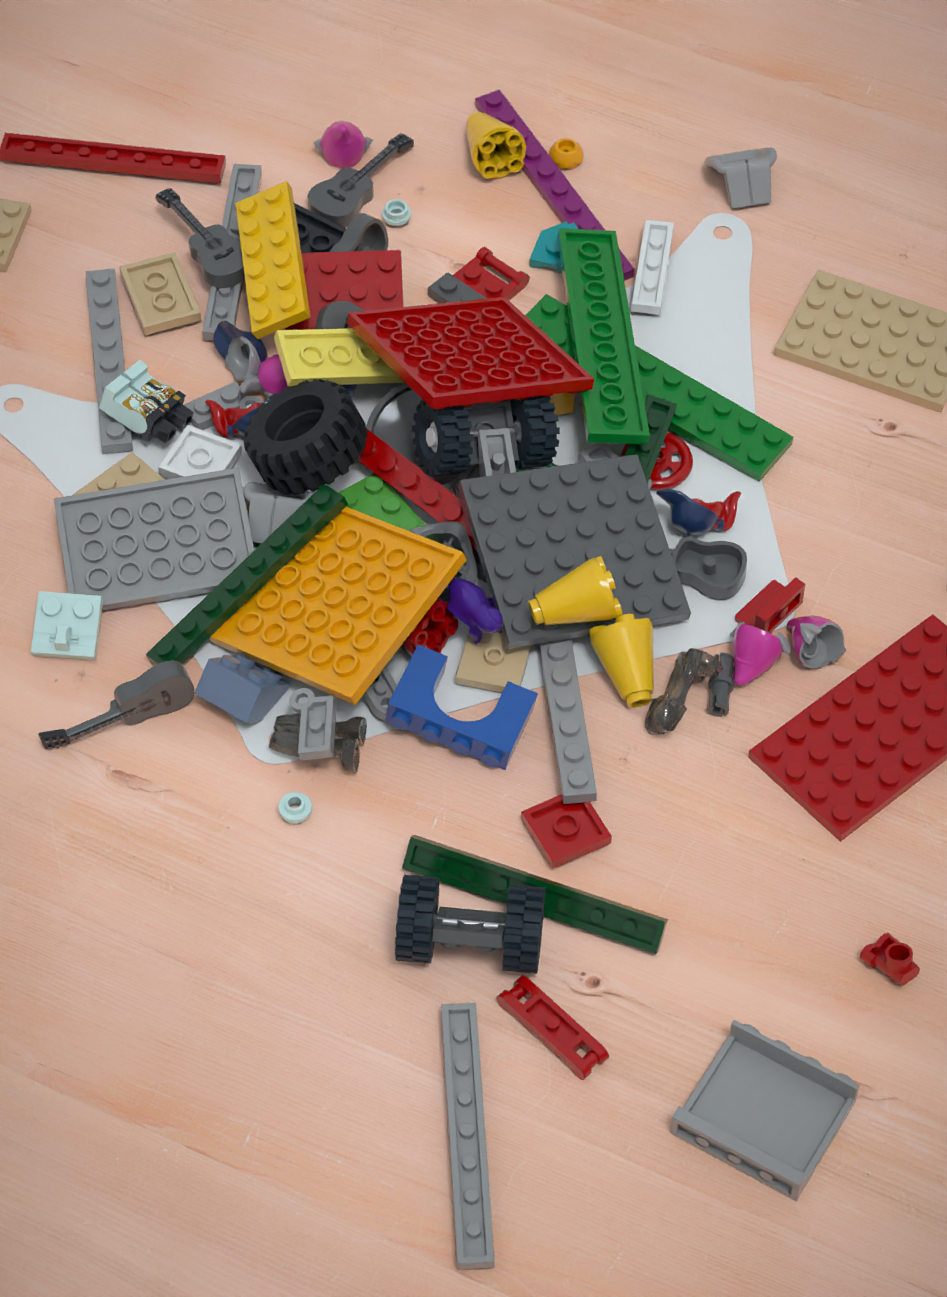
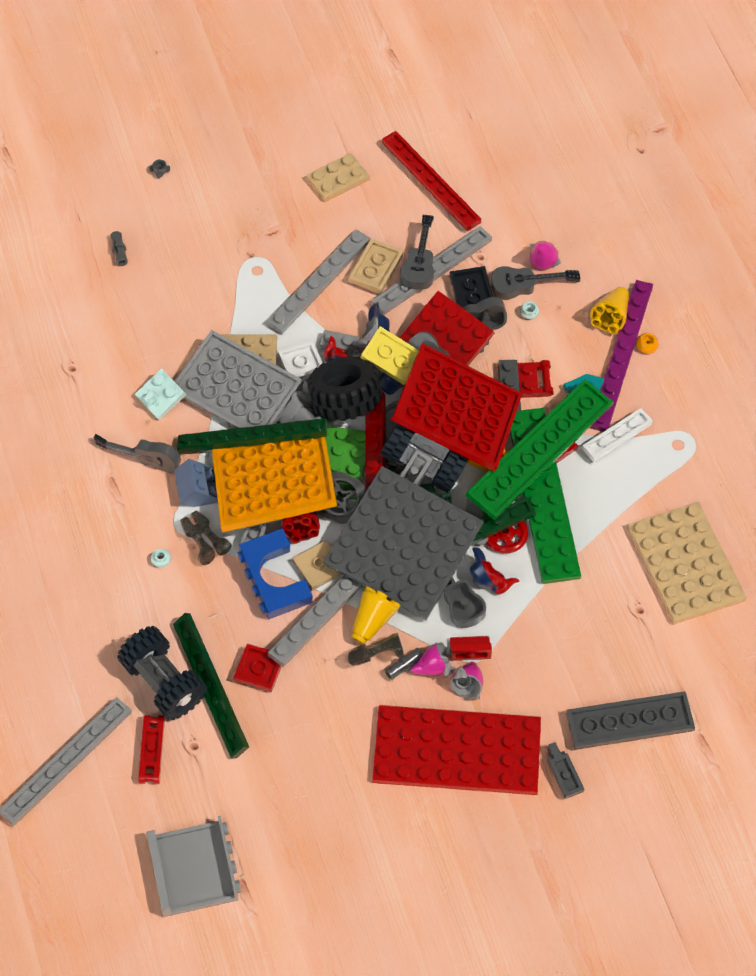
camera: 45 degrees right, 5 degrees up
hips [99,360,194,444] -> none
yellow plate [235,181,310,339] -> none
light grey hinge [289,688,337,761] -> none
dark purple head [447,578,503,644] -> none
yellow cone [528,556,623,625] -> none
light grey piece [704,147,777,208] -> none
red plate [860,933,920,986] -> none

